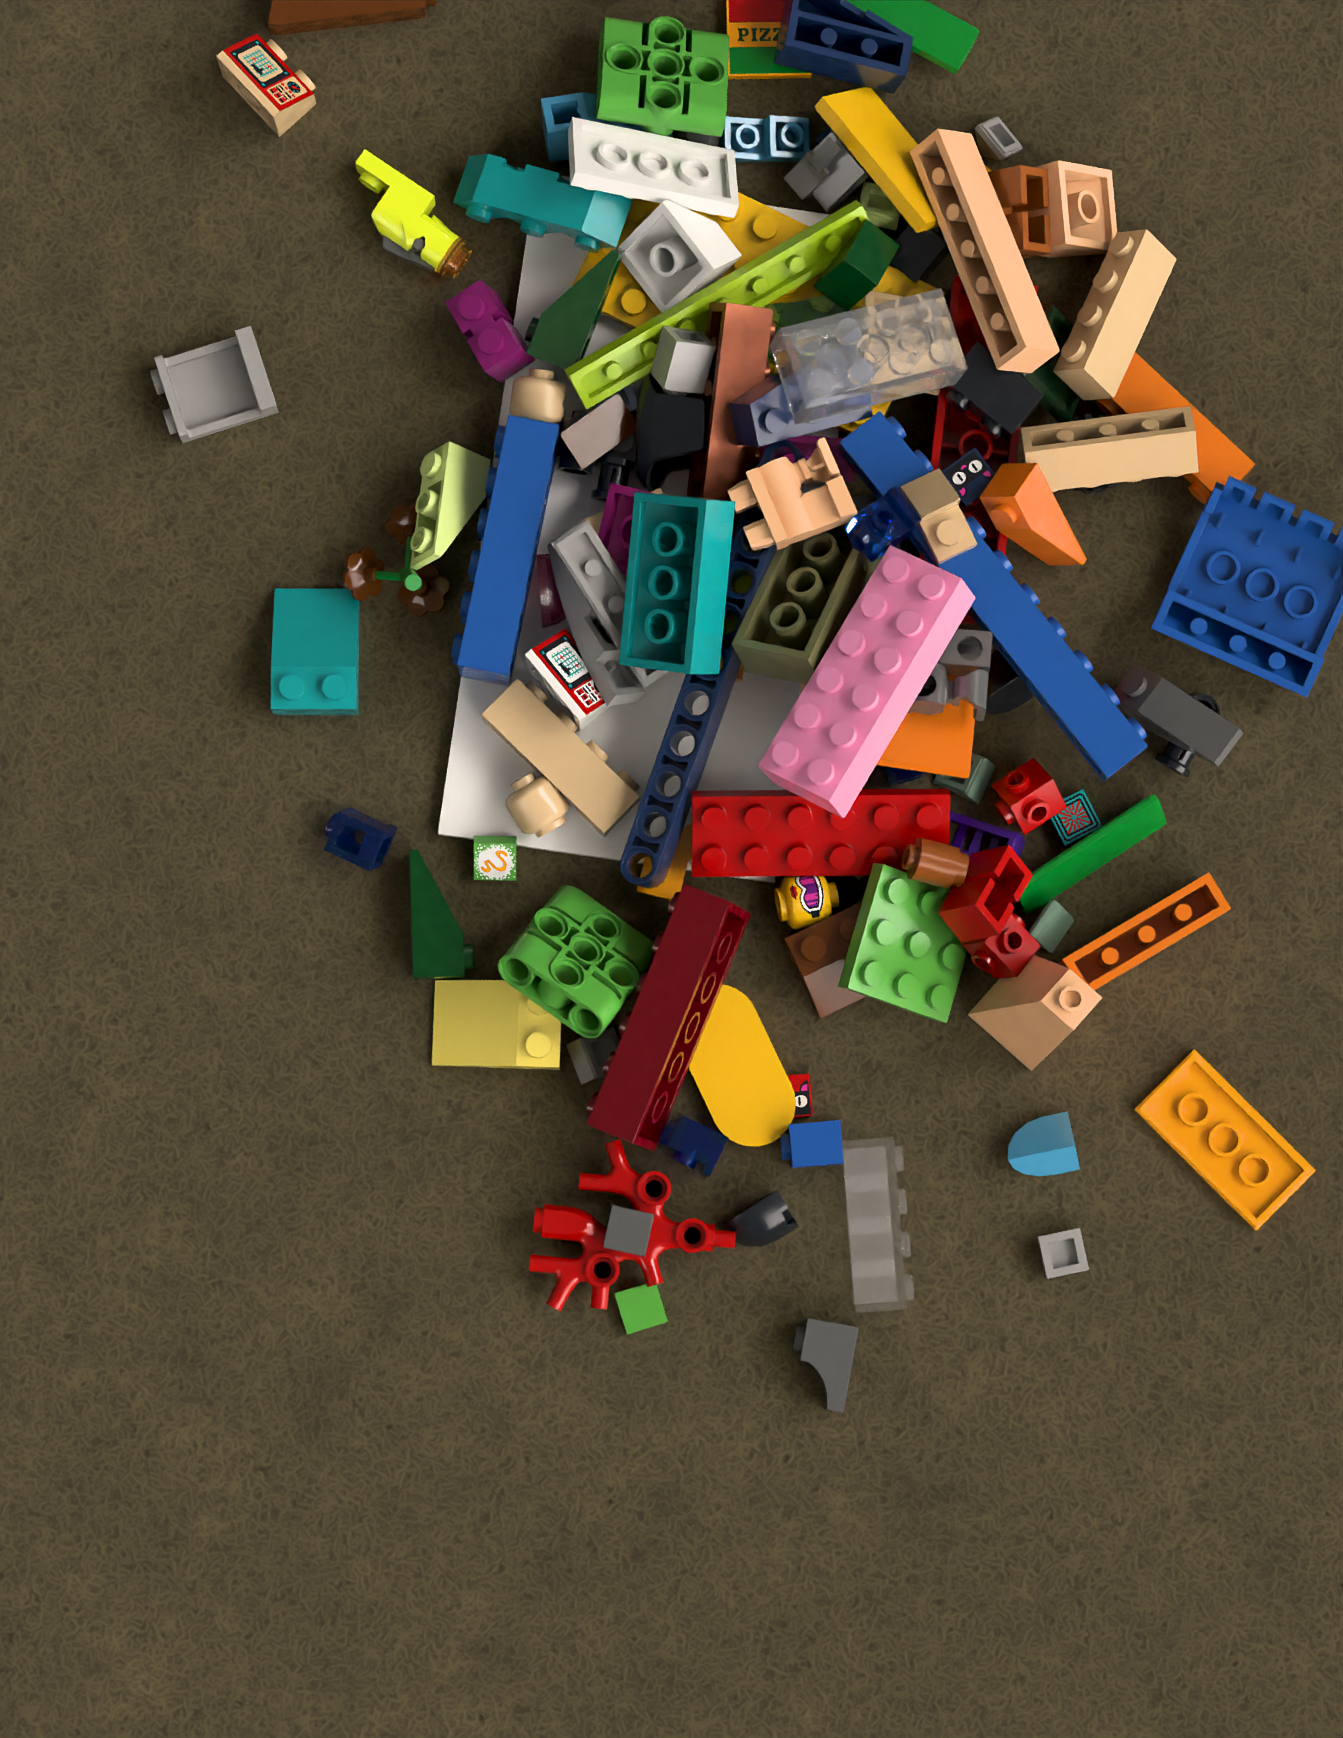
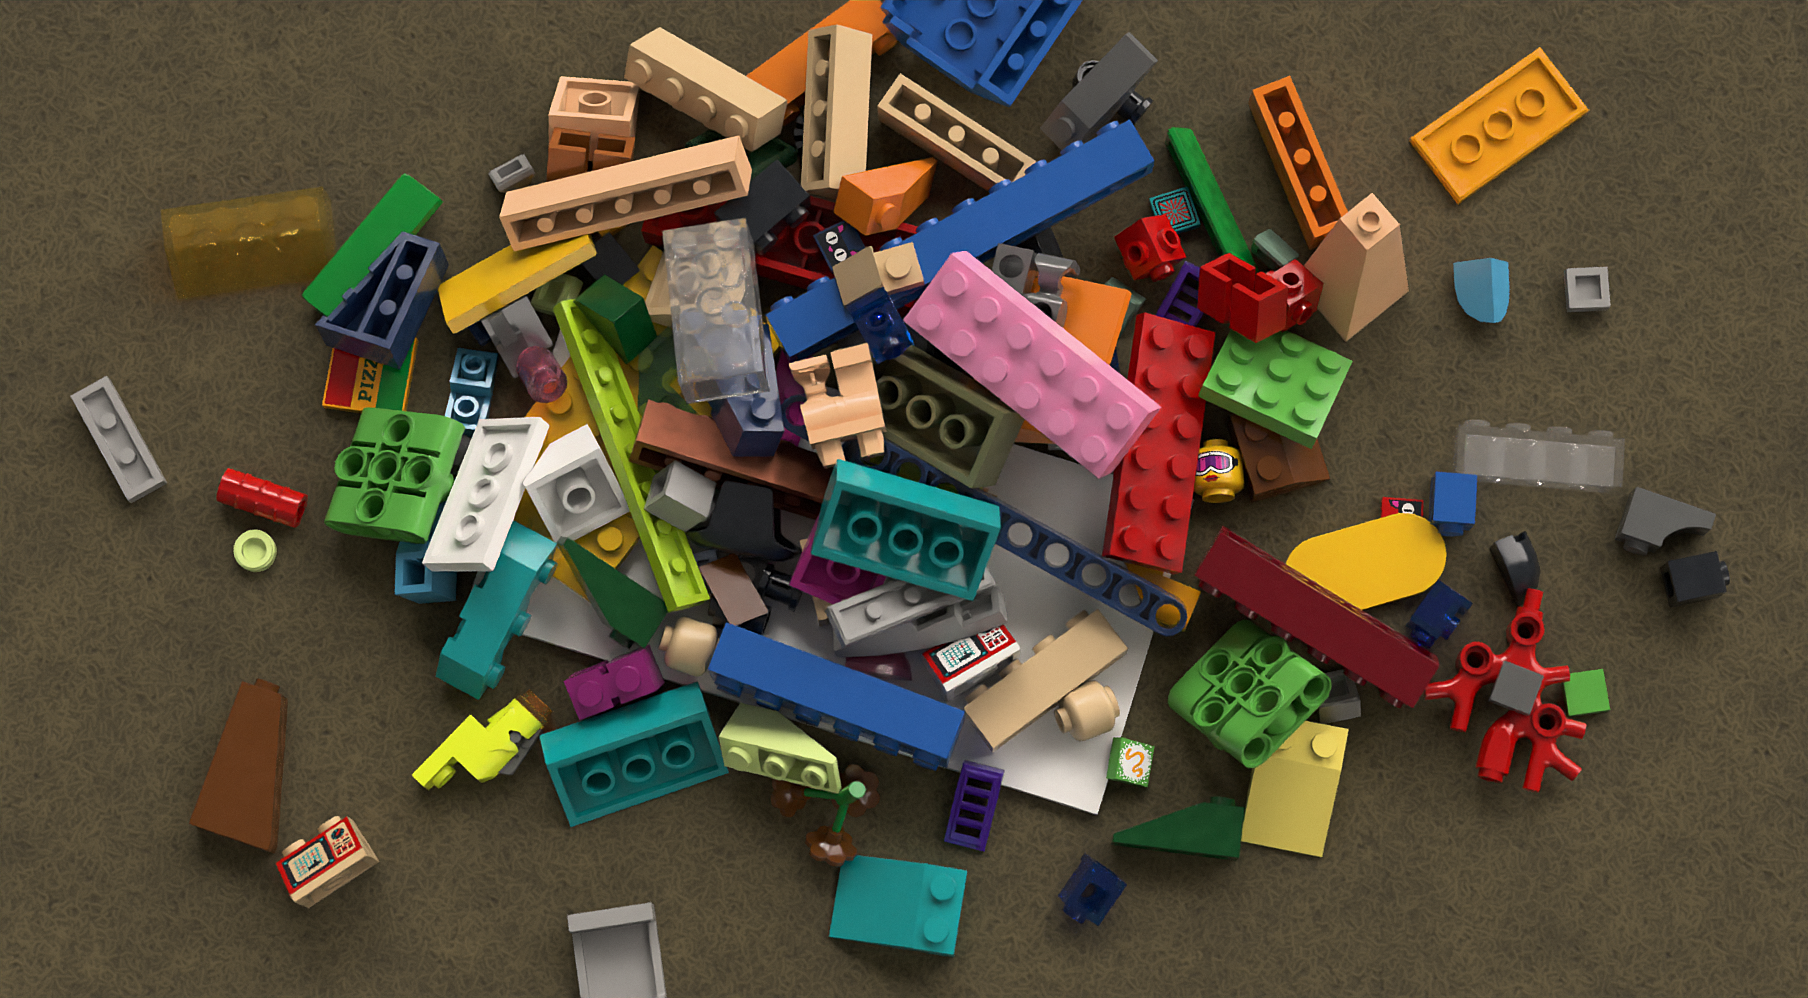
camera: 70 degrees left, 5 degrees down
dark orange brick [902,837,969,889] -> none
none -> clear pink brick [516,346,568,403]
none -> teal slope [539,681,729,827]
none -> tan brick [877,74,1036,191]
none -> dark purple slope [944,760,1005,852]
none -> black brick [1660,551,1730,608]

